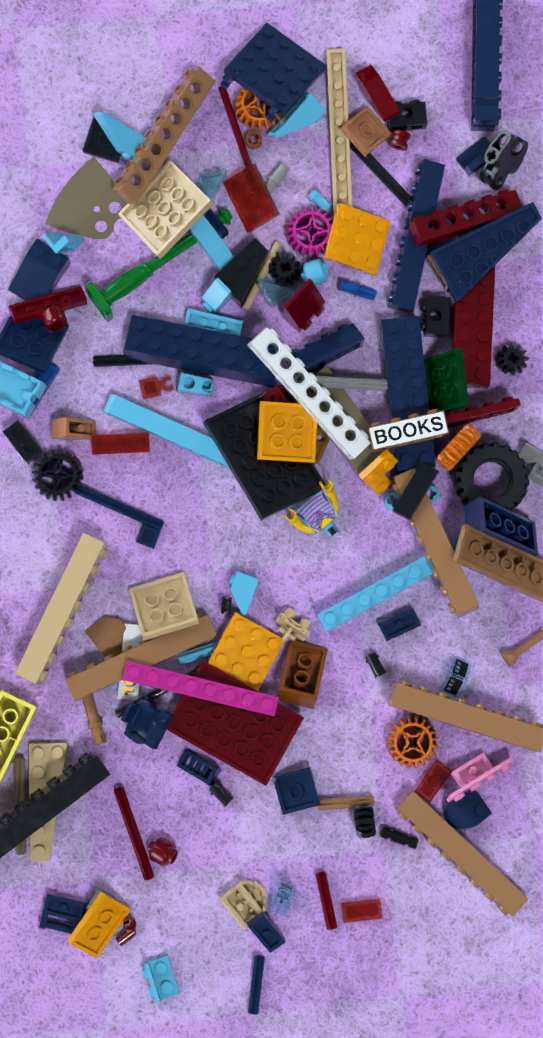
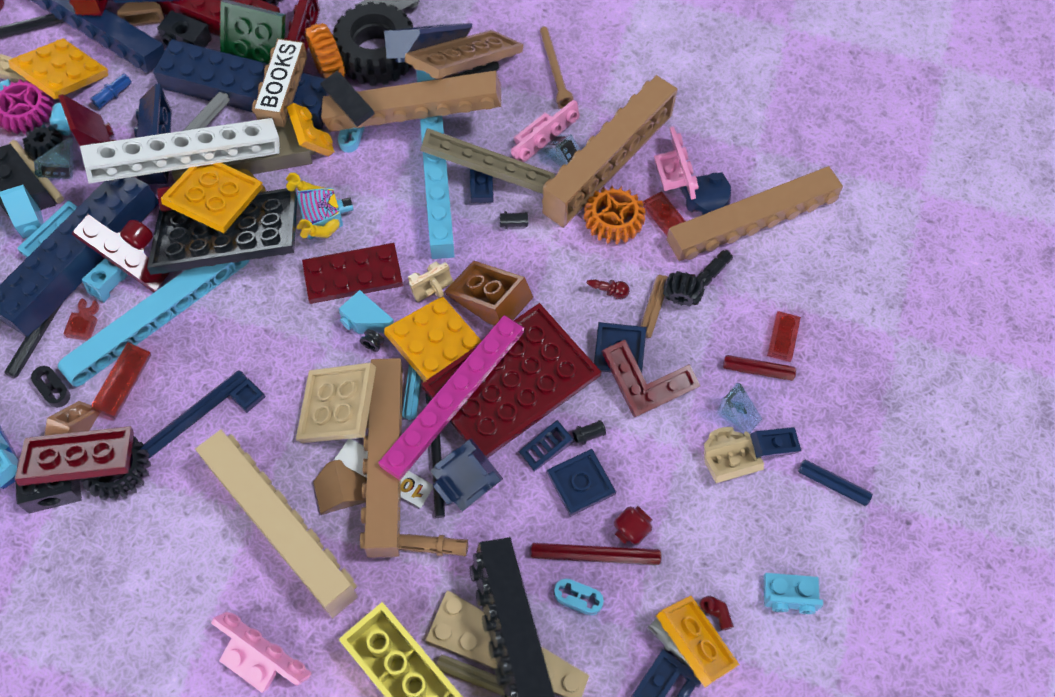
camera: 65 degrees left, 20 degrees down
none -> plate [15,426,134,486]
none -> black beam [31,366,71,408]
none -> plate [72,214,170,293]
none -> dark red plate [302,243,403,304]
none -> dark tan plate [420,128,555,194]
none -> bright pink bracket [511,100,580,162]
none -> dark blue plate [547,449,616,517]
none -> medium azure beam [554,579,604,616]
none -> dark red bar [586,279,630,300]
none -> plate [601,340,700,418]

